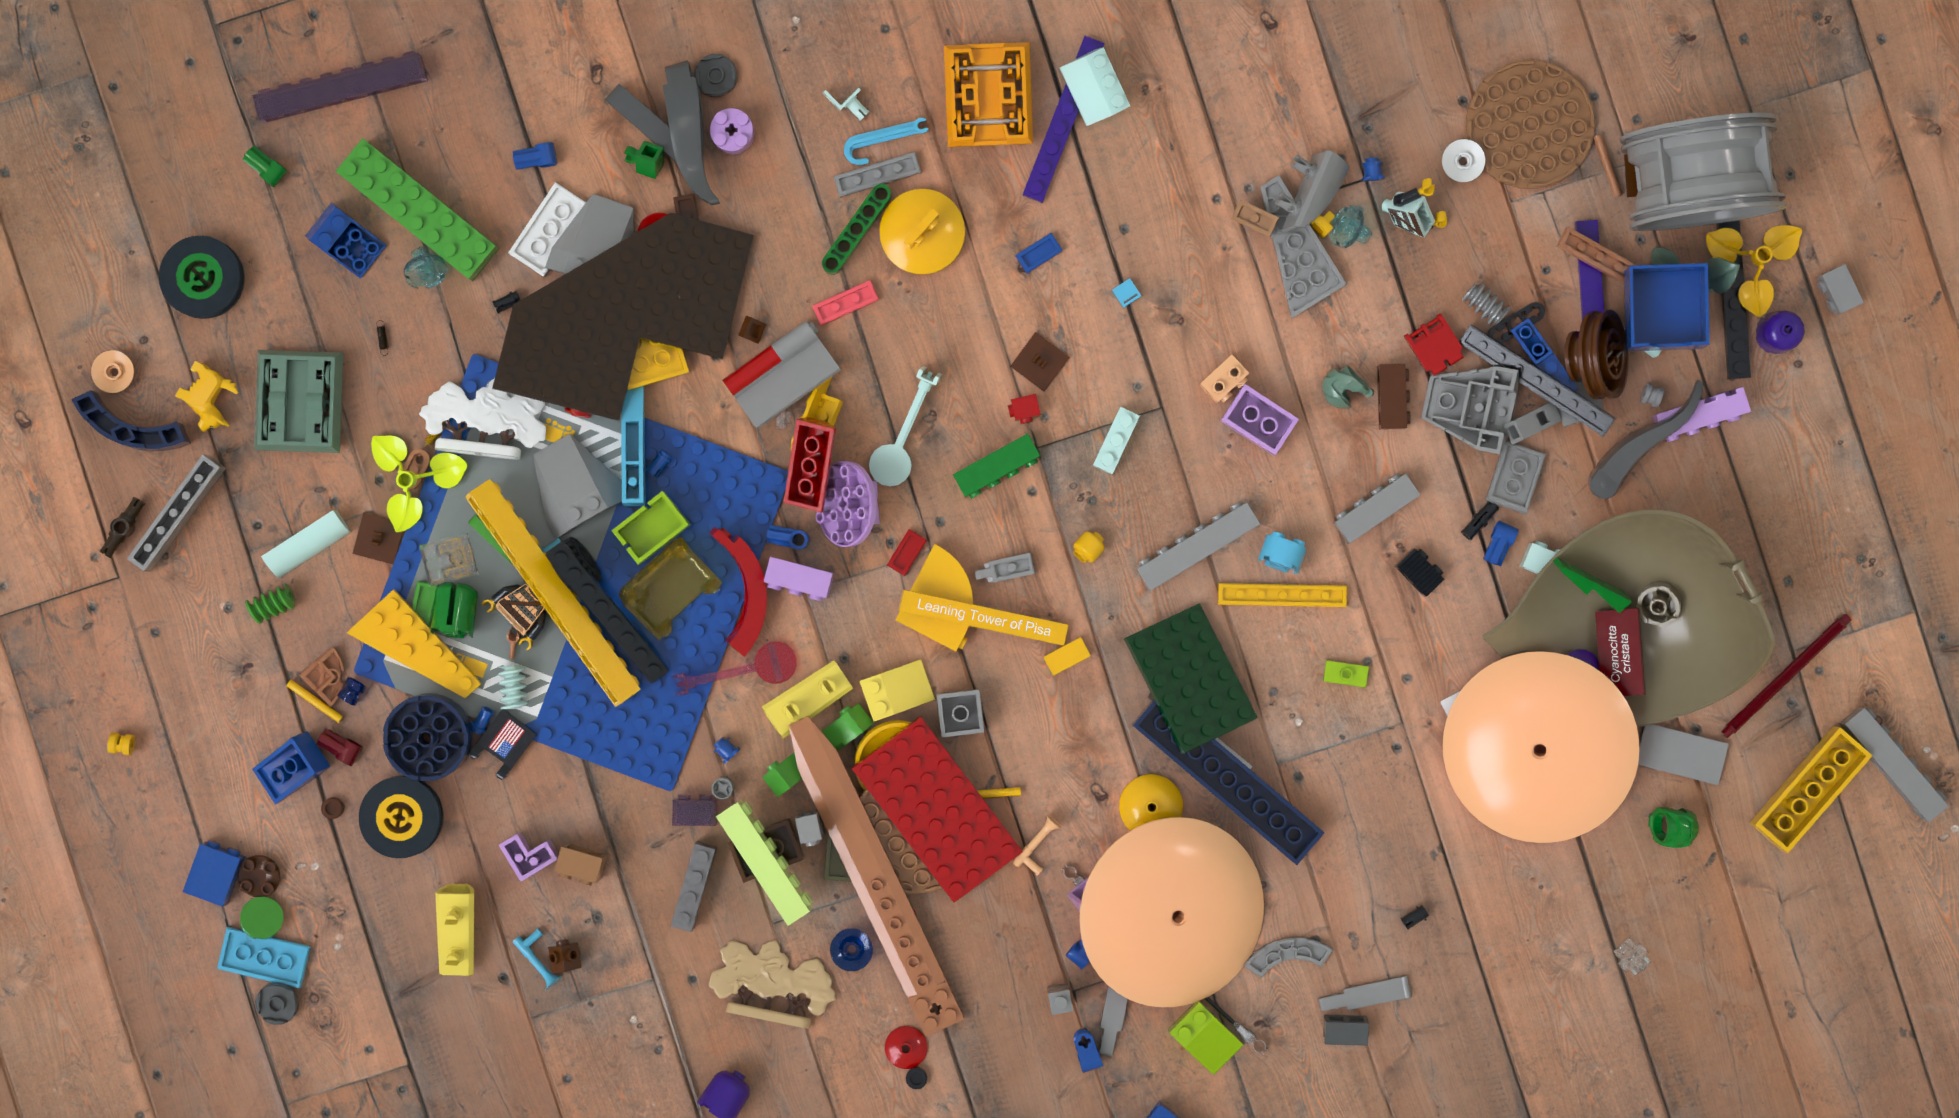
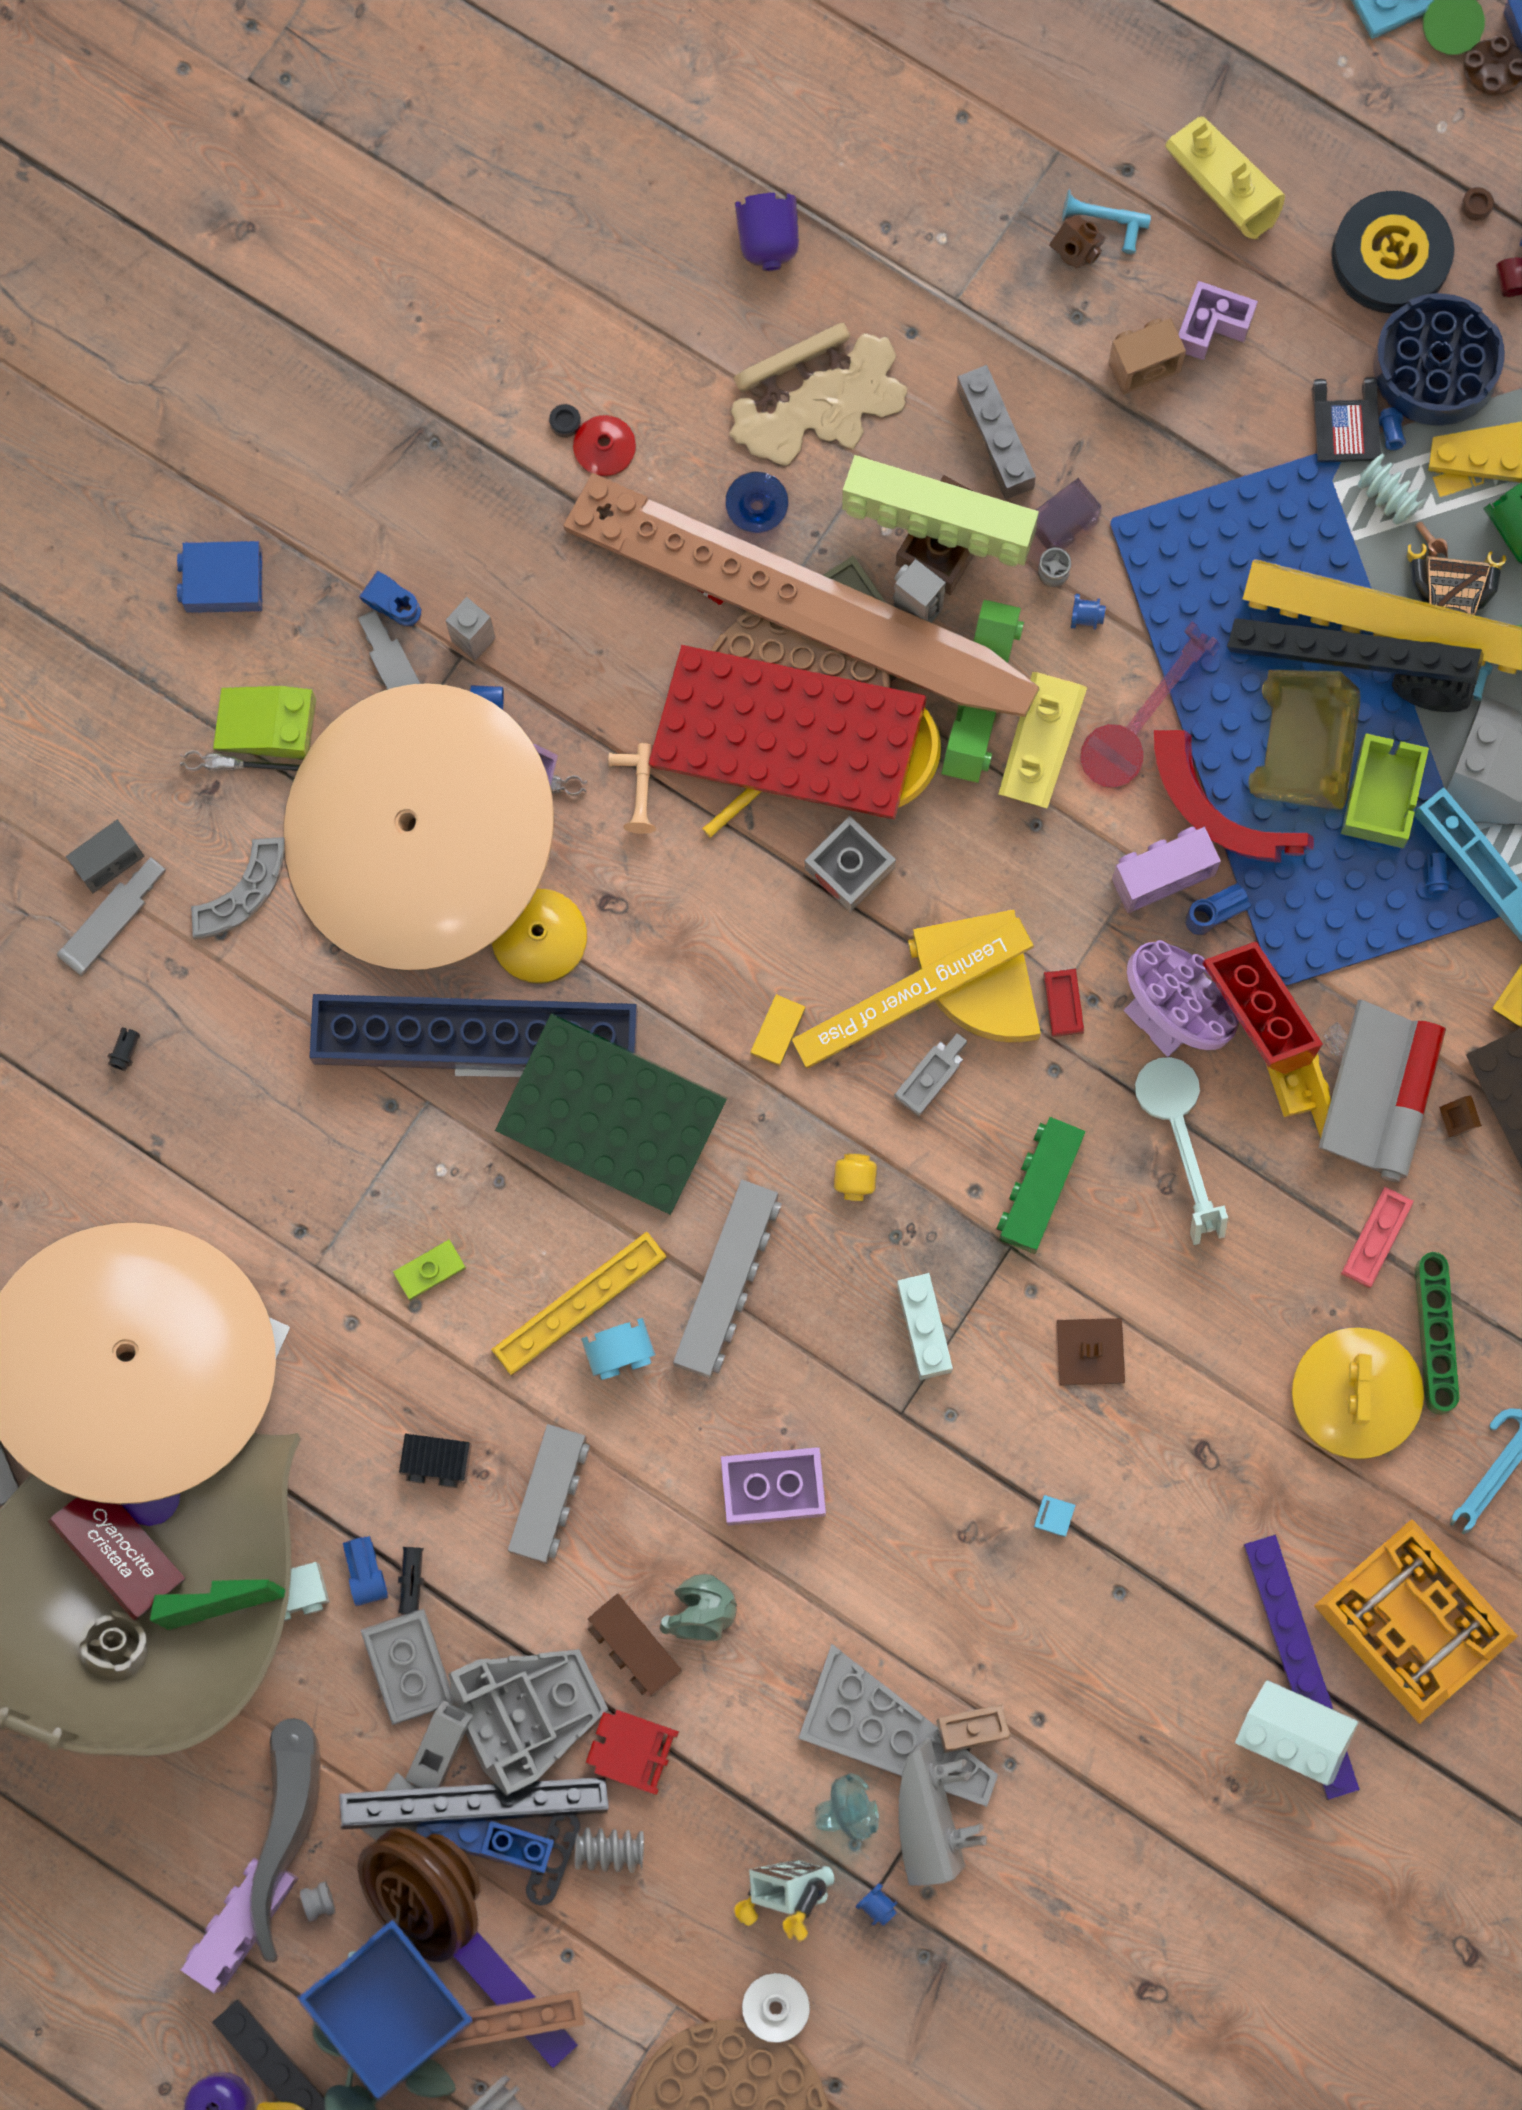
camera: 145 degrees right, 10 degrees down
light grey tile [833,152,921,198] -> none
light yellow slope [860,659,935,721] -> none
red brick [1008,394,1041,424] -> none
blue tile [1015,233,1063,274] -> none
light nougat brick [1199,355,1249,404] -> none
yellow tile [1309,211,1335,239] -> none

